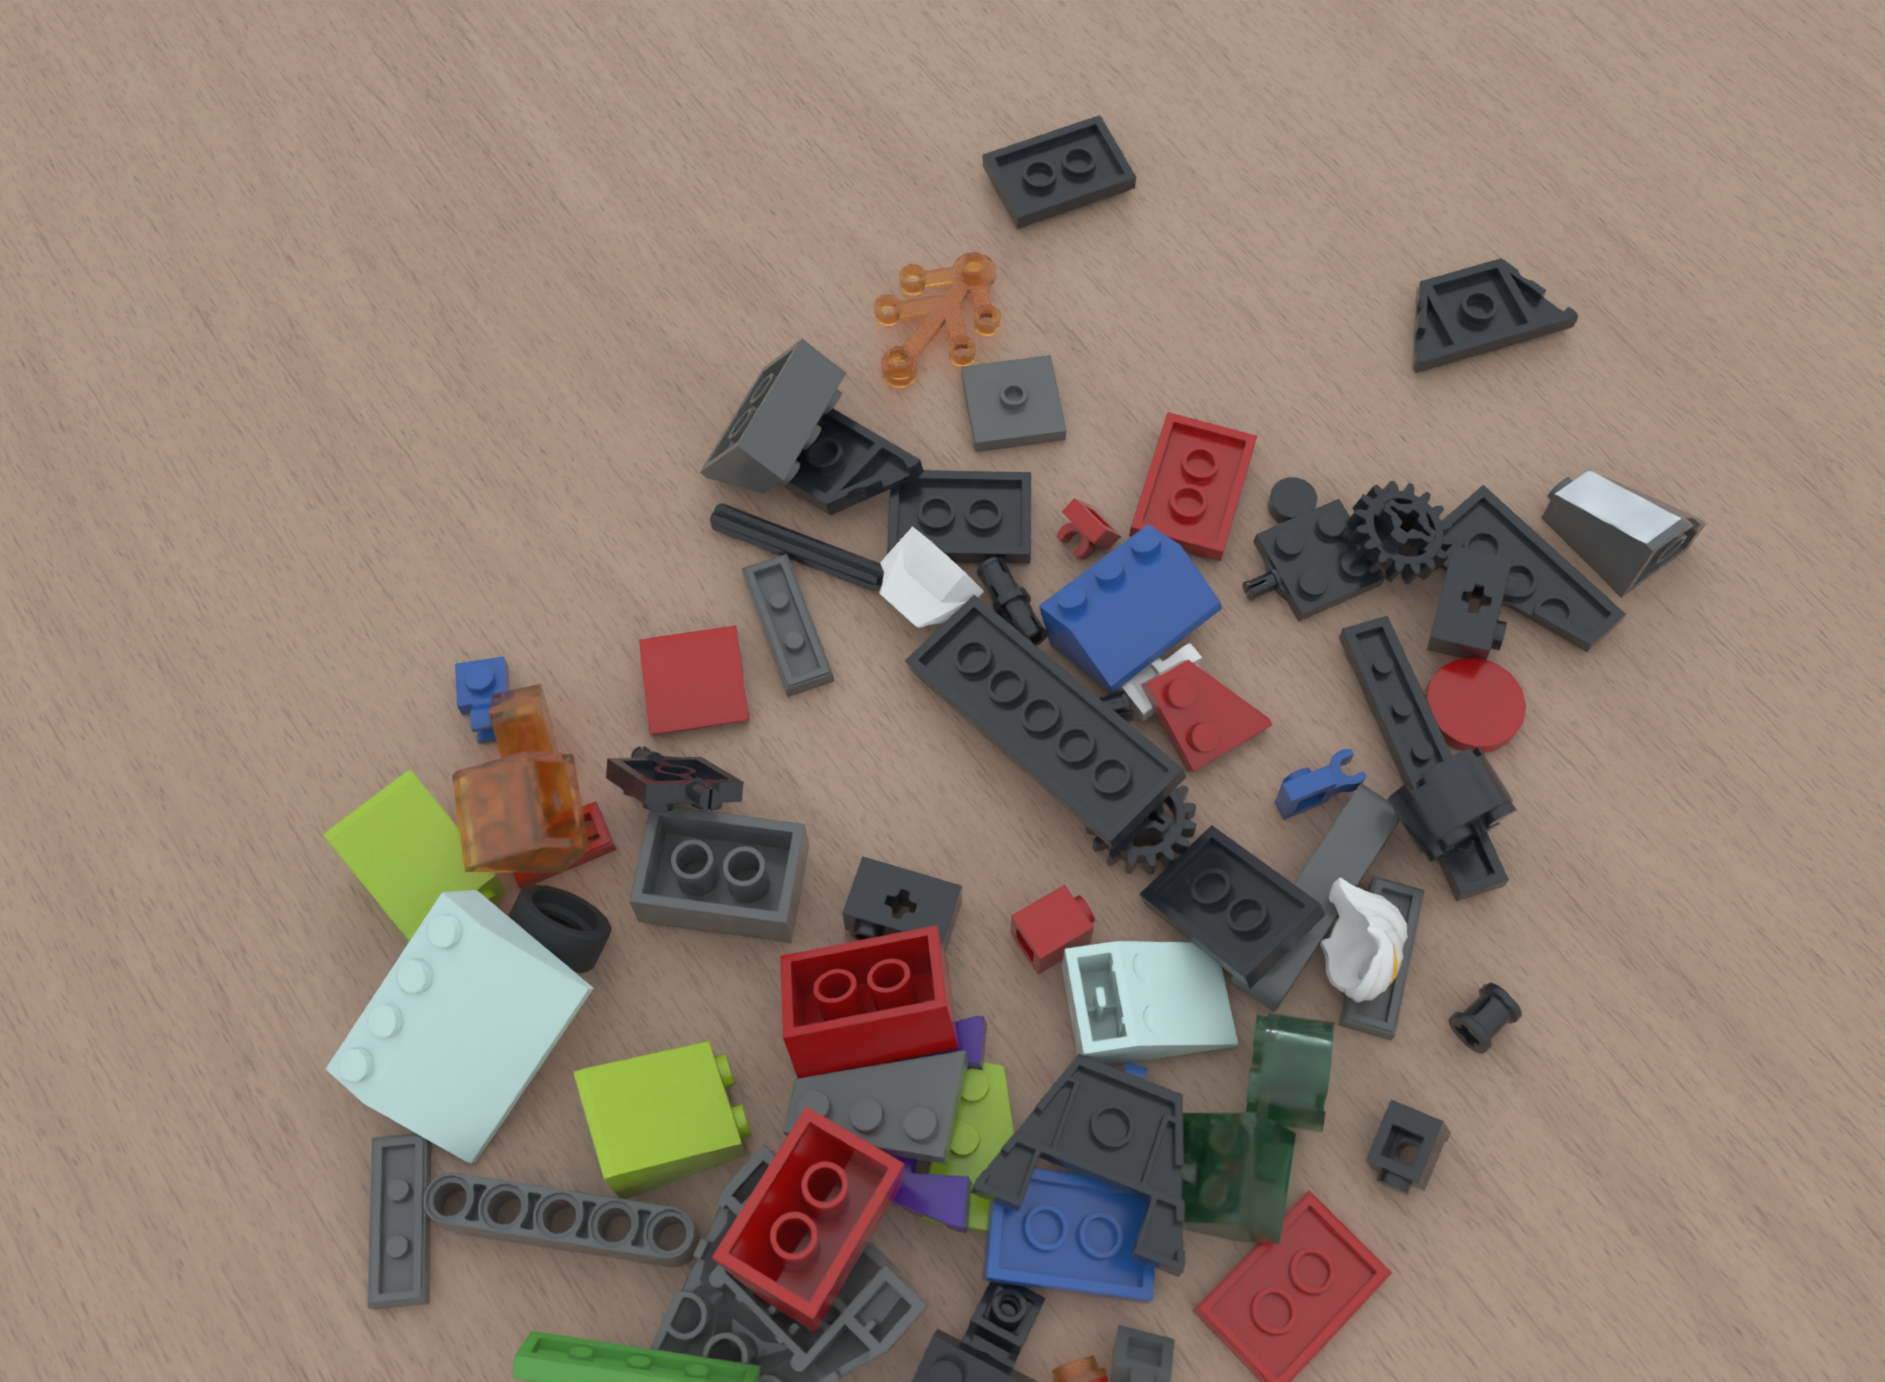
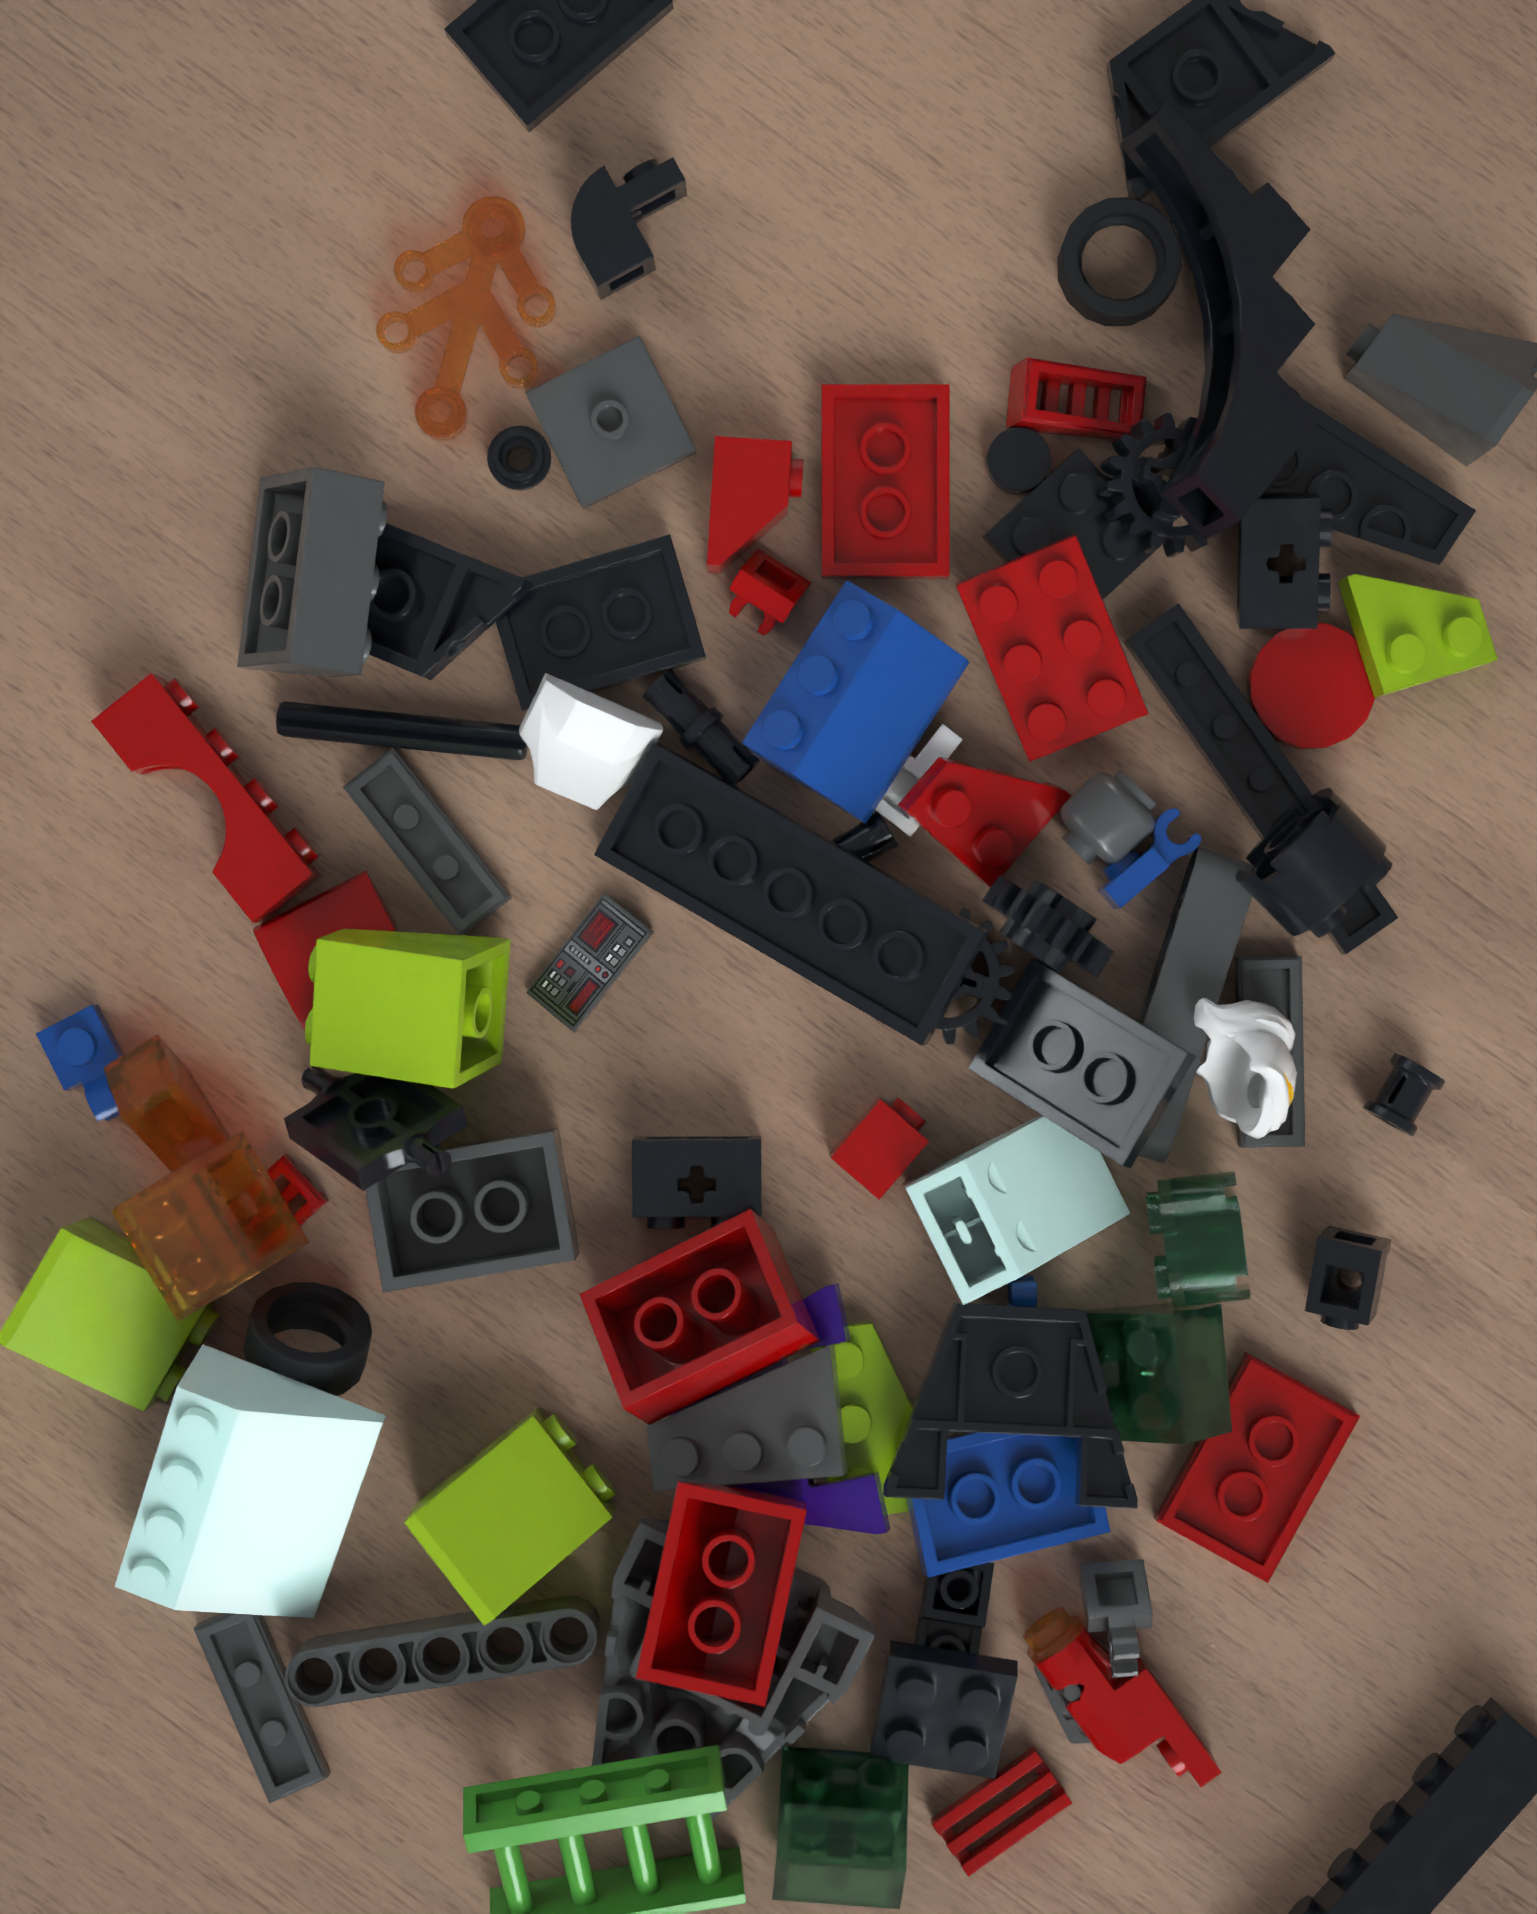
camera: 20 degrees left, 25 degrees up
none -> red arch [91,673,322,923]
none -> lime slope [305,929,511,1089]
none -> black plate [487,426,551,491]
none -> slope [526,893,655,1032]
none -> black brick [571,157,687,300]
none -> red slope [707,436,804,573]
none -> red plate [956,534,1148,762]
none -> black gear [982,875,1114,977]
none -> red slope [1006,357,1147,440]
none -> black tyre [1057,197,1182,327]
none -> dark grey head [1061,770,1156,865]
none -> black arch [1120,102,1320,540]
none -> lime wing [1337,574,1498,698]

